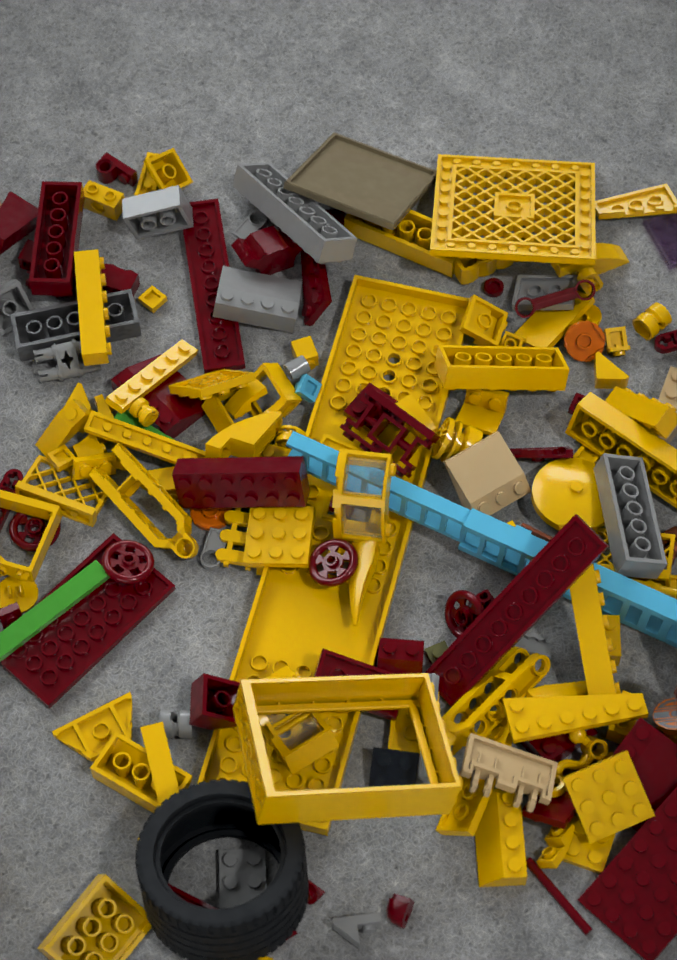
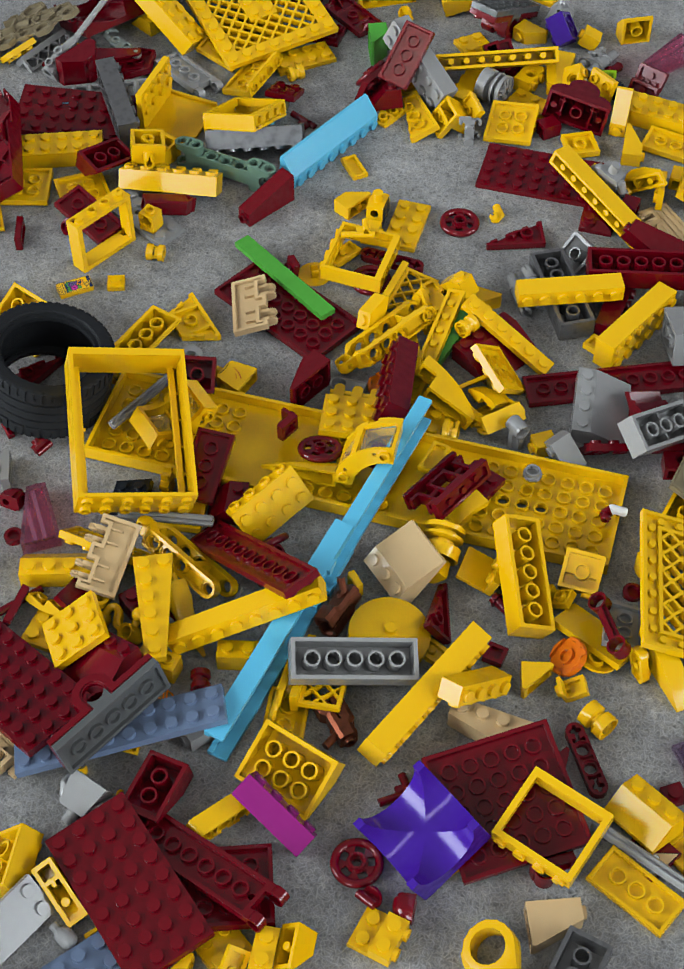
camera: 90 degrees right, 10 degrees down
dark red plate [102,540,154,584] -> none
yellow tile [140,721,179,806] -> none
medium azure tile [294,374,322,403] -> none
none -> dark red tile [3,584,29,626]
none -> dark red tile [4,527,24,546]
none -> clear pink slope [20,482,62,555]
none -> tile [56,275,94,299]
none -> yellow plate [107,275,125,291]
none -> light grey axle [108,374,168,429]
none -> yellow plate [159,465,176,492]
none -> dark red wheel [190,667,211,691]
none -> yellow torso [216,361,258,393]
none -> yellow bracket [226,463,314,541]
none -> tan hinge [231,274,278,337]
none -> dark red bracket [277,408,298,441]
none -> dark red slope [290,349,331,406]
none -> yellow slope [356,293,389,331]
none -> dark red pin [489,592,505,615]
none -> light grey plate [523,464,542,482]
none -> light grey slope [544,430,587,466]
none -> yellow brick [592,281,677,368]
none -> arm [599,504,628,523]

